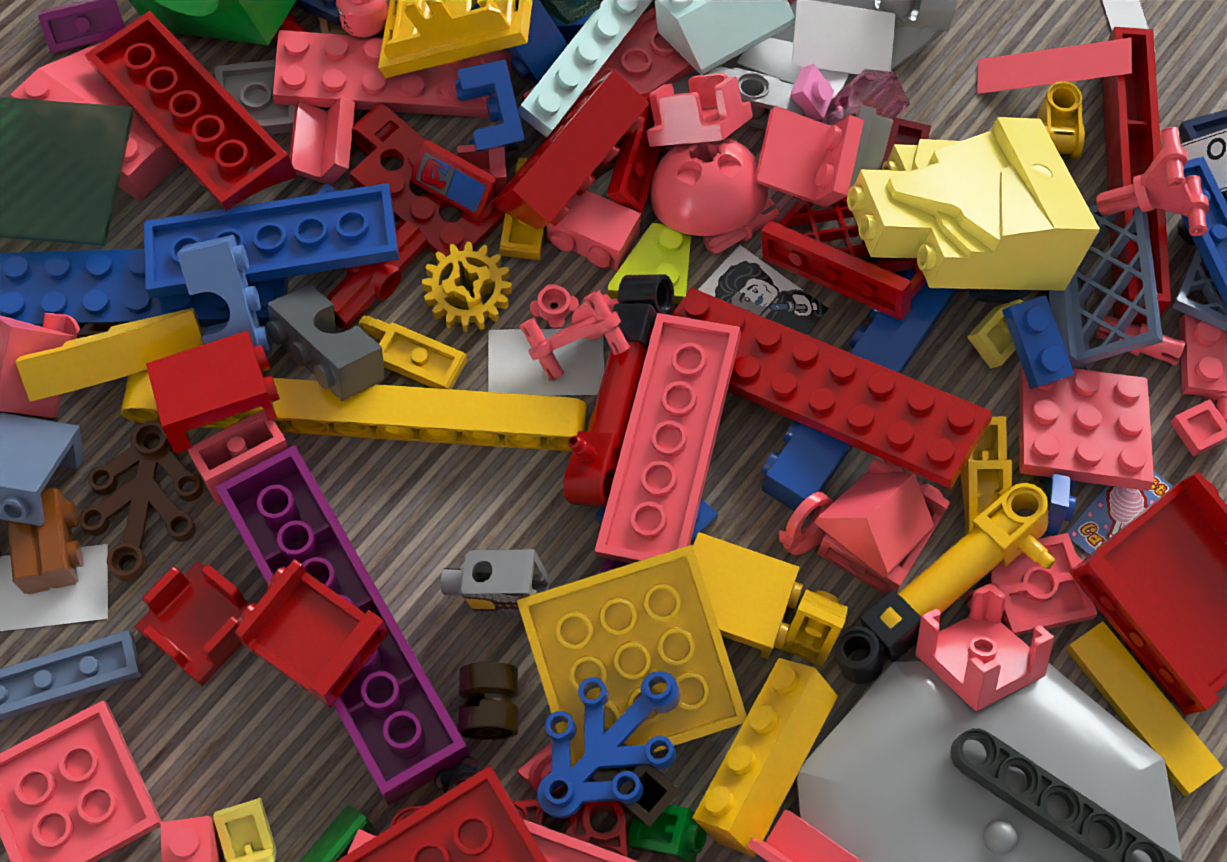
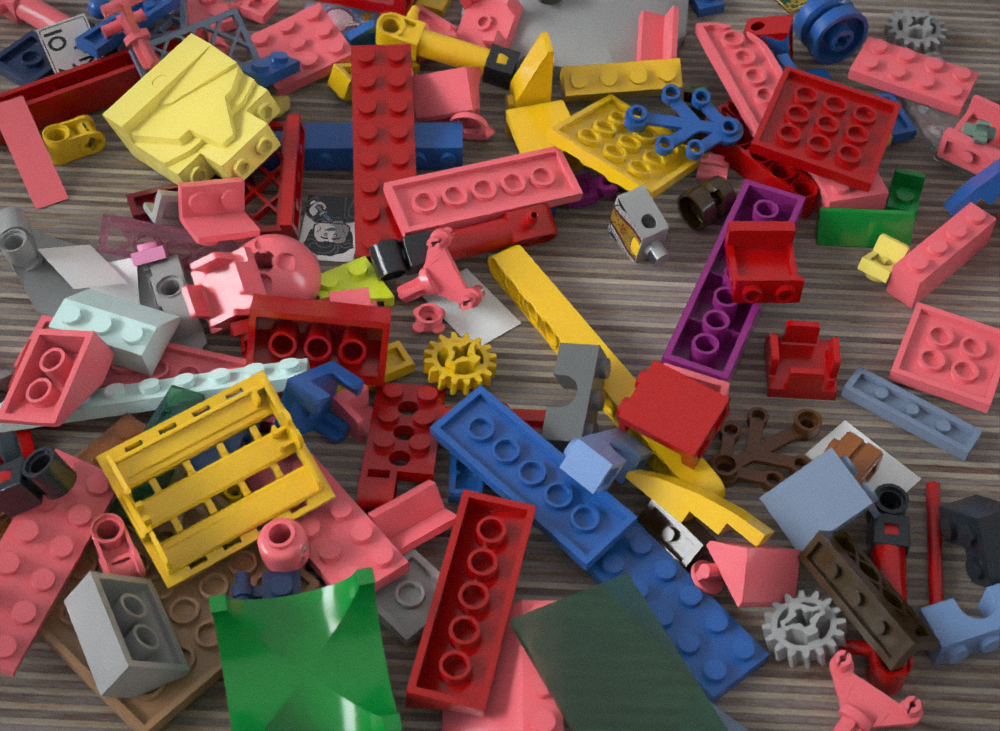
camera: 125 degrees left, 15 degrees down
yellow hinge [358,315,467,389] -> none
slope [411,139,496,218] -> none

